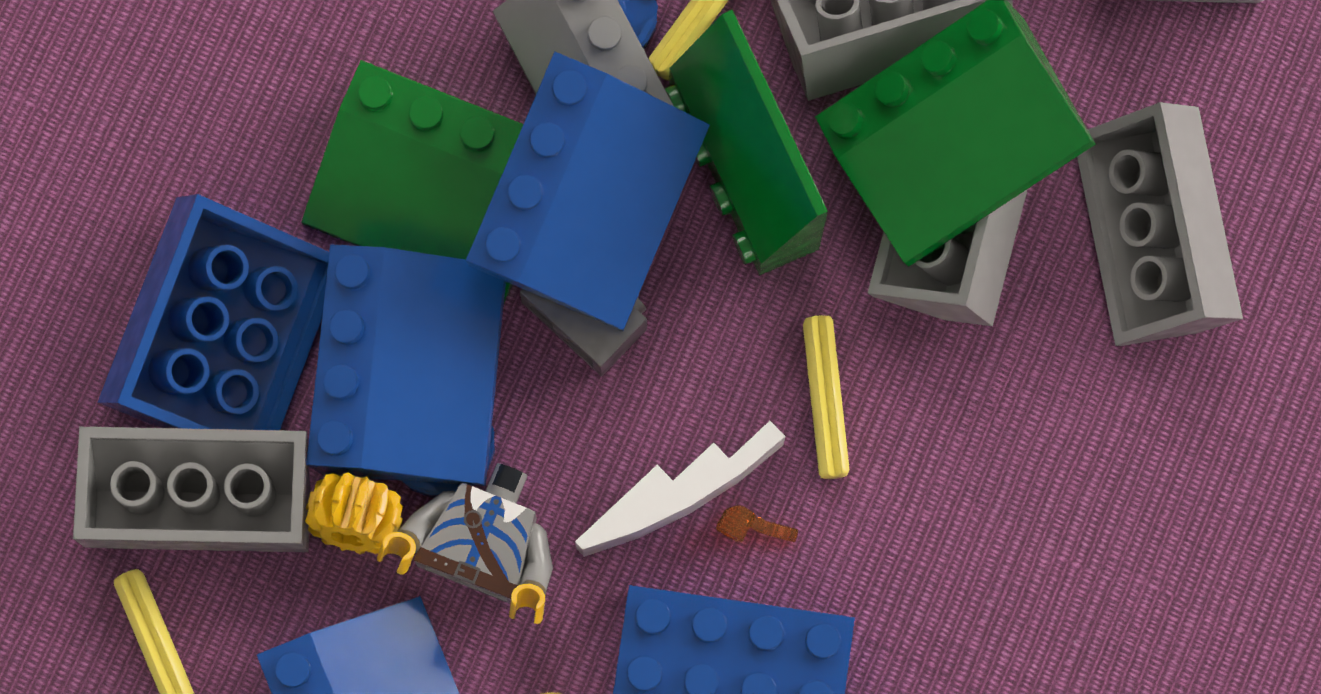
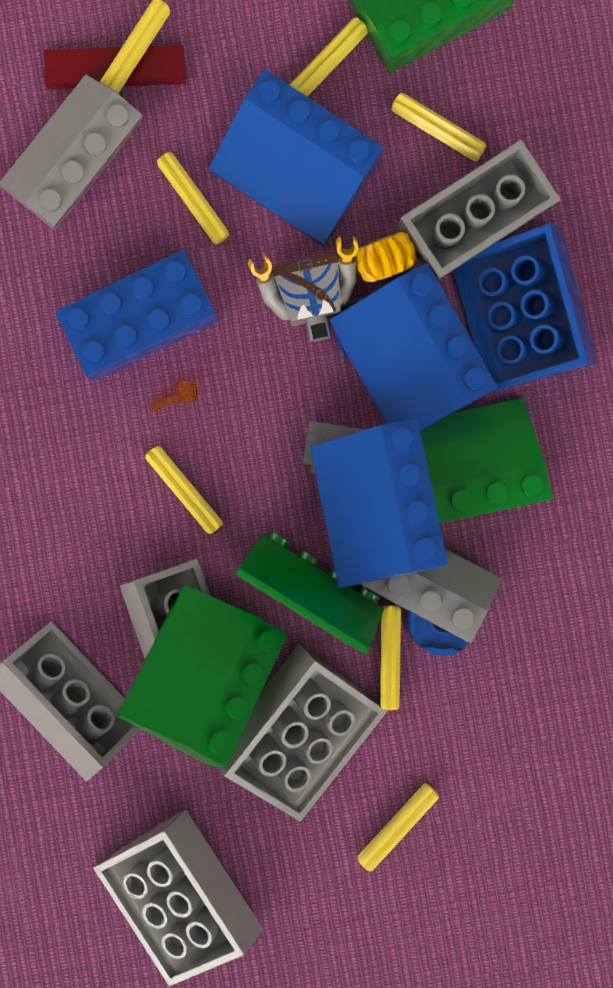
camera: 145 degrees right, 10 degrees up
white slope [575,421,786,557] -> none

